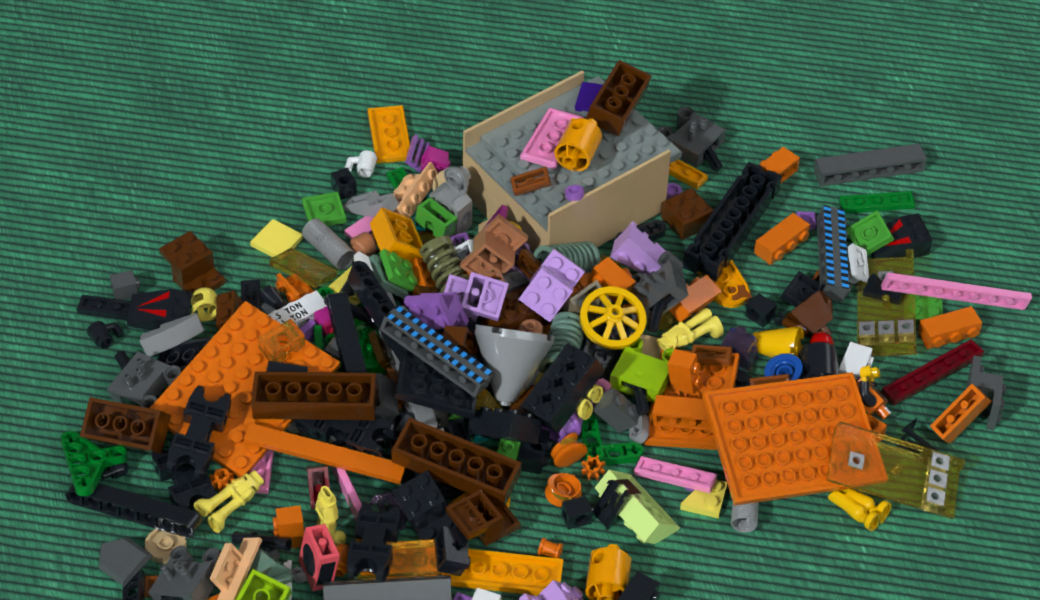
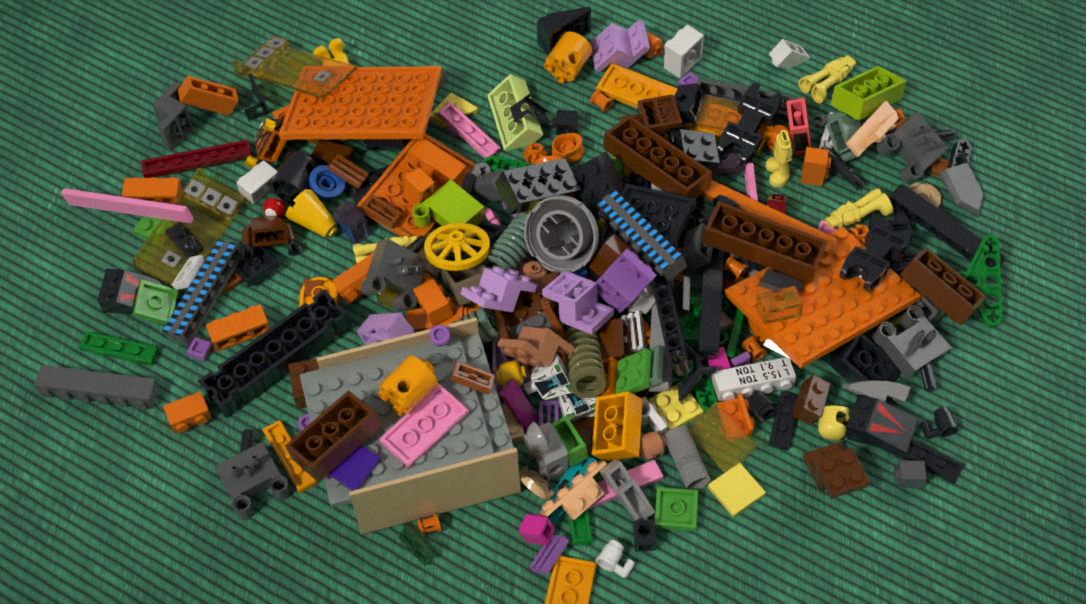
camera: 155 degrees left, 10 degrees up
black brick [745,293,777,328] -> none

